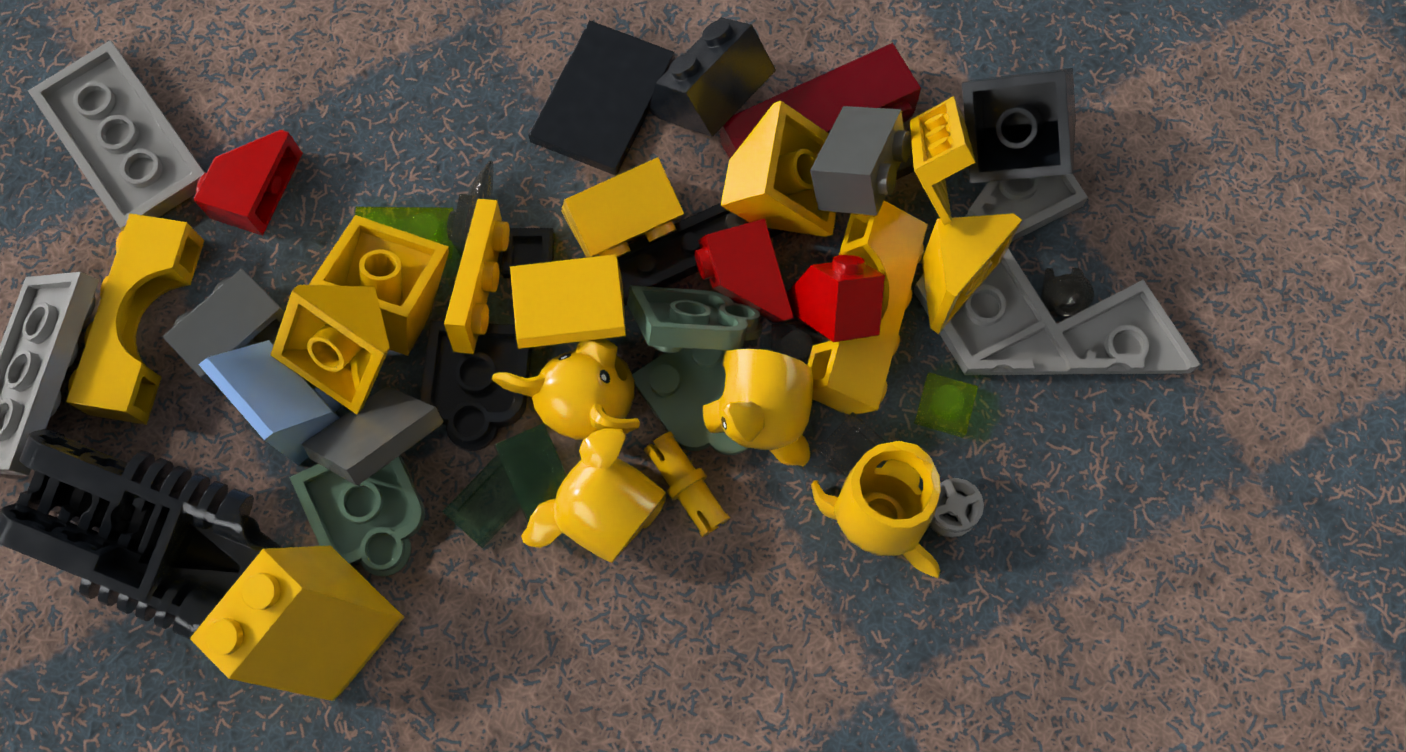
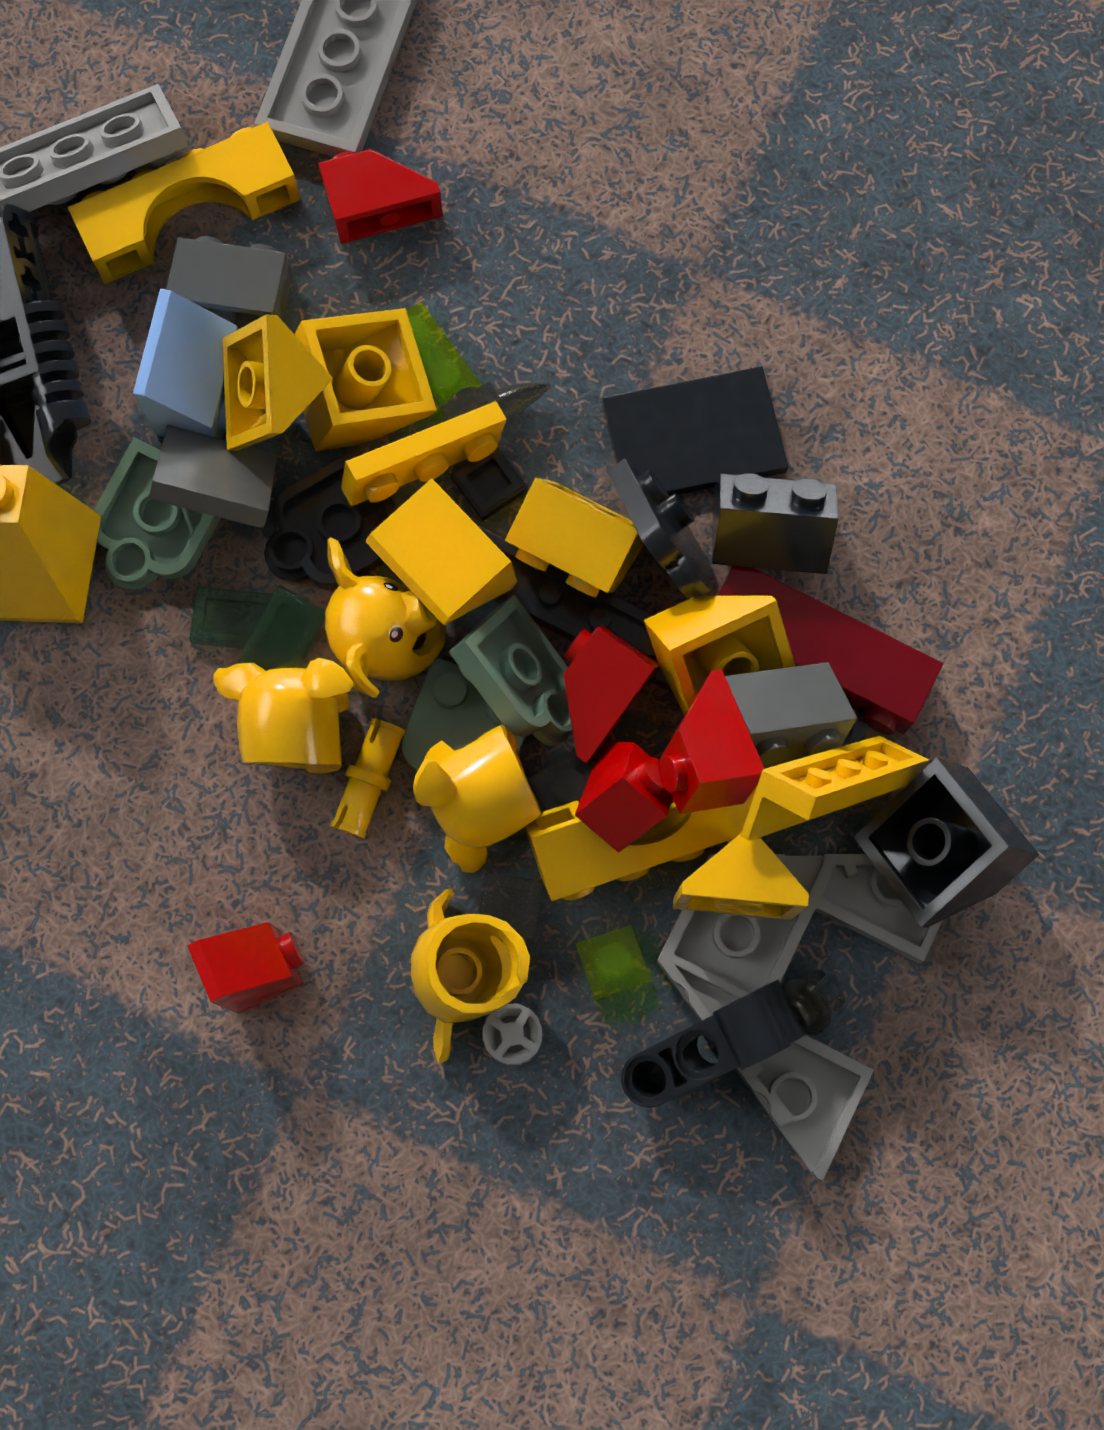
camera: 50 degrees right, 5 degrees up
none -> red slope [187,922,305,1014]
none -> black plate [607,458,714,598]
none -> black piece [621,979,806,1108]
none -> red slope [659,670,765,814]

